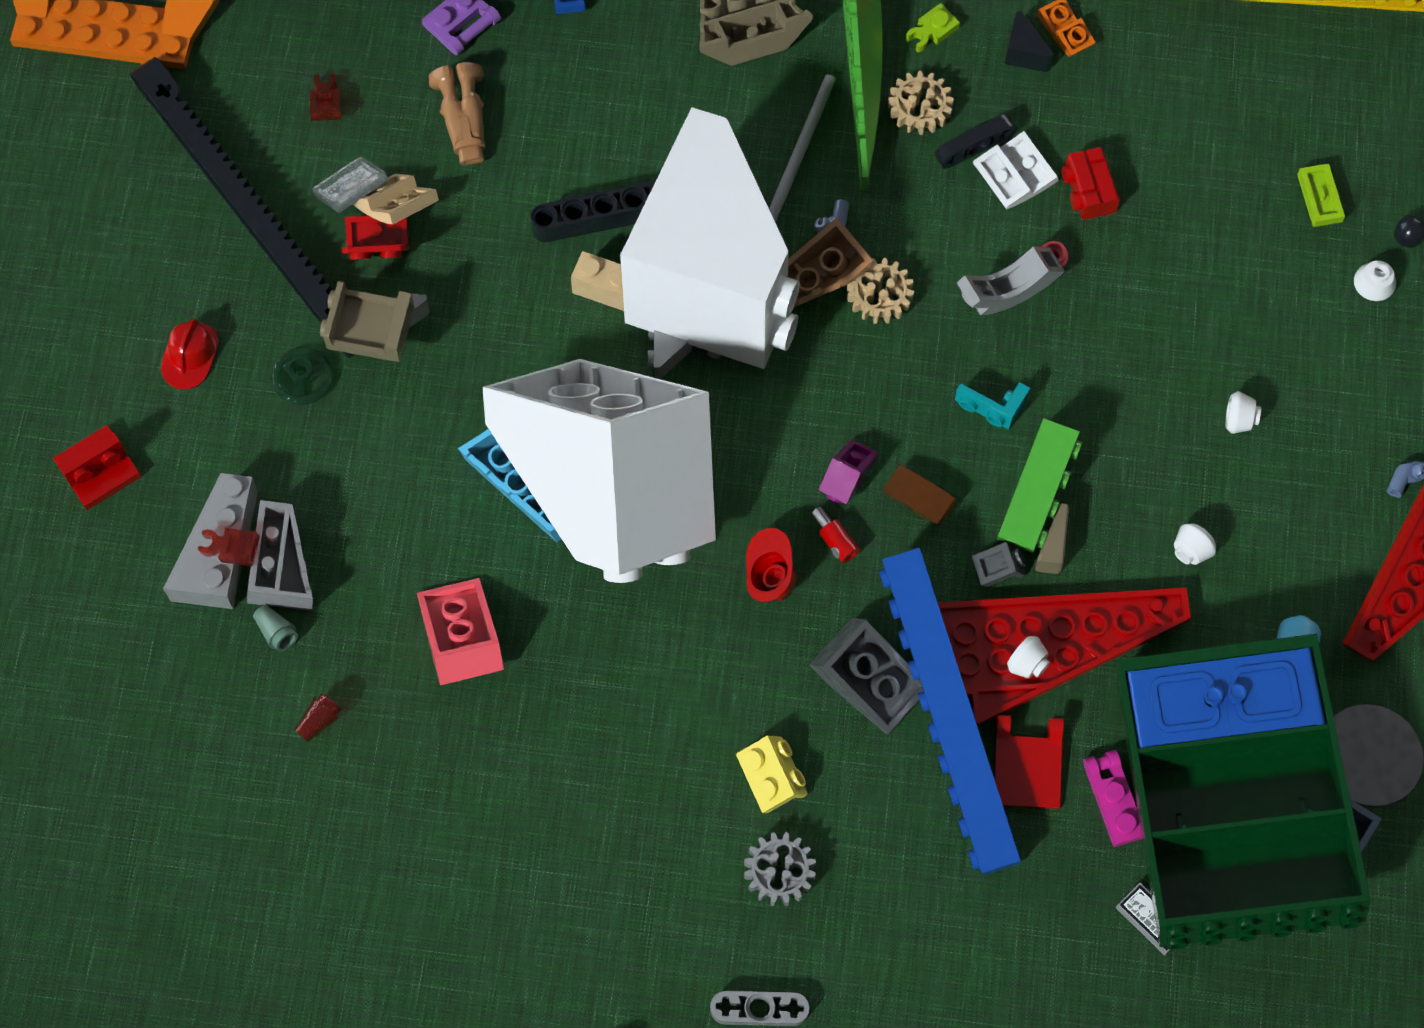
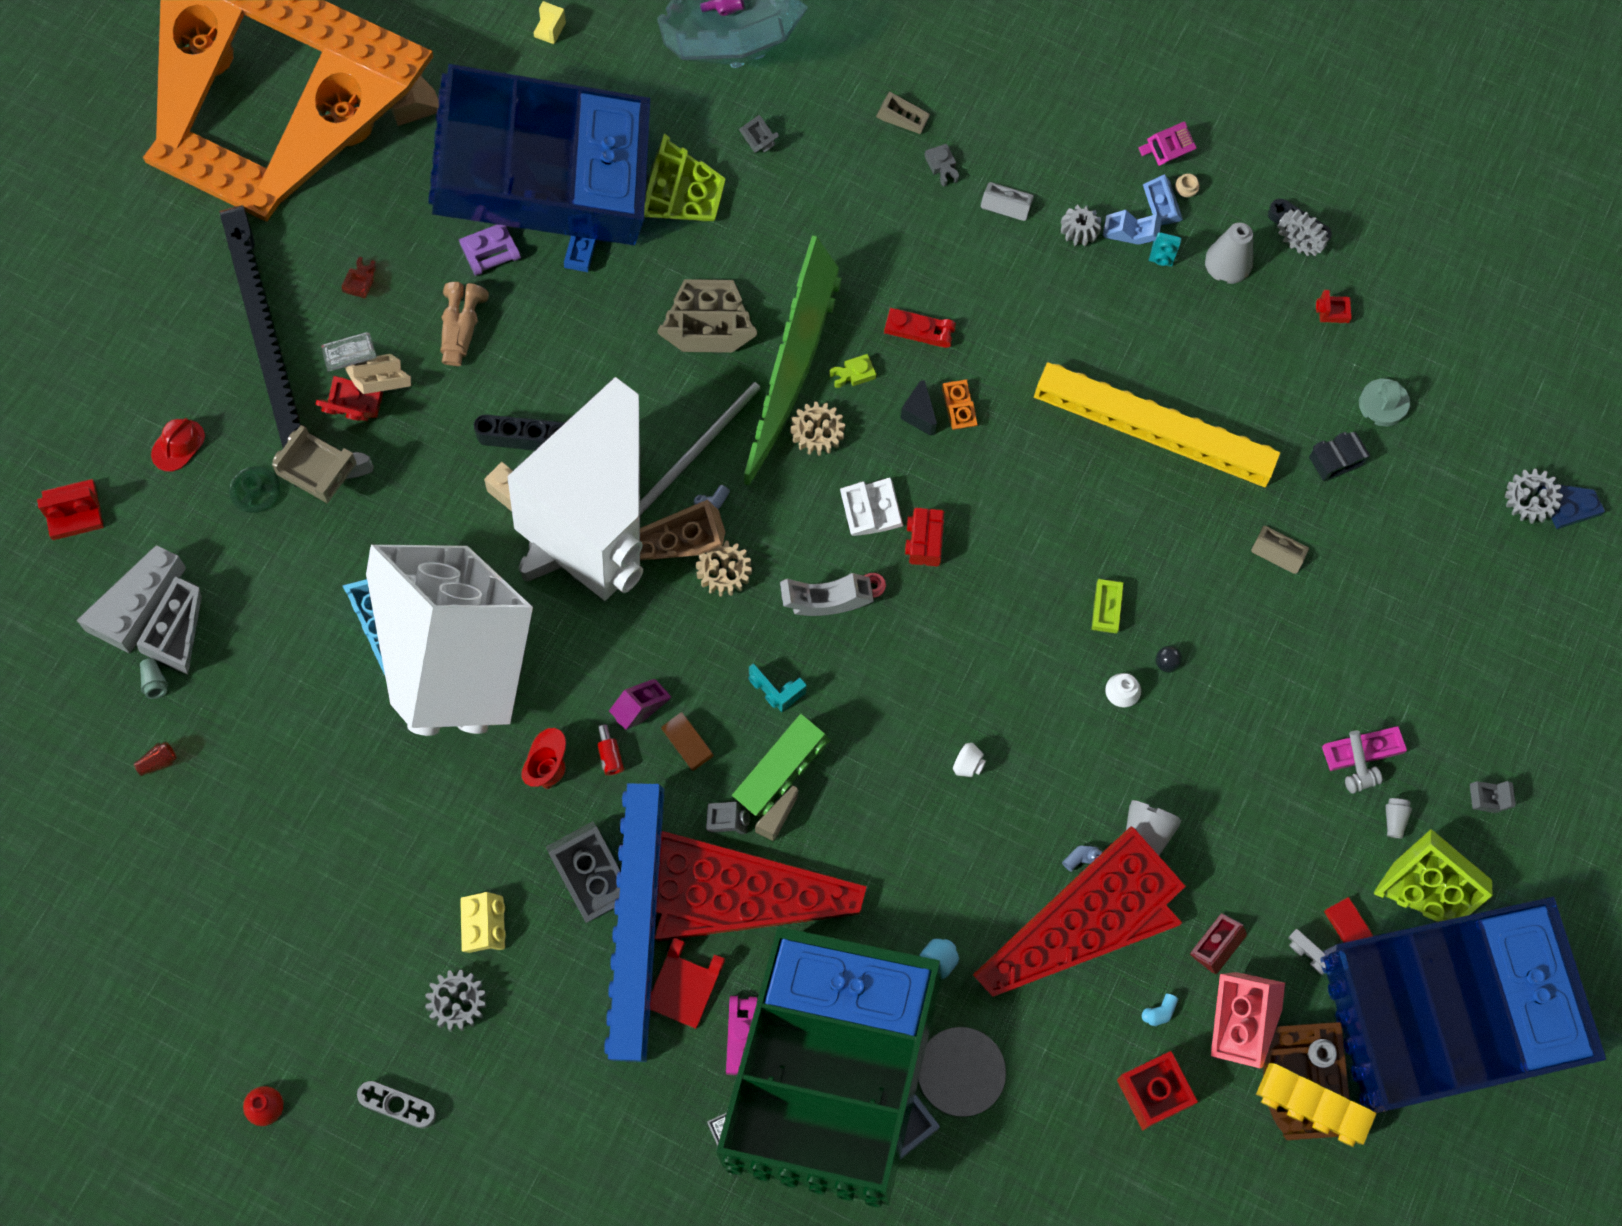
camera: 15 degrees right, 0 degrees up
clear red plate [198,528,260,567] -> none
coral slope [417,578,504,685] -> none
black beam [934,114,1017,169] -> none
white cone [1007,636,1050,679] -> none
white cone [1174,523,1216,565] -> none

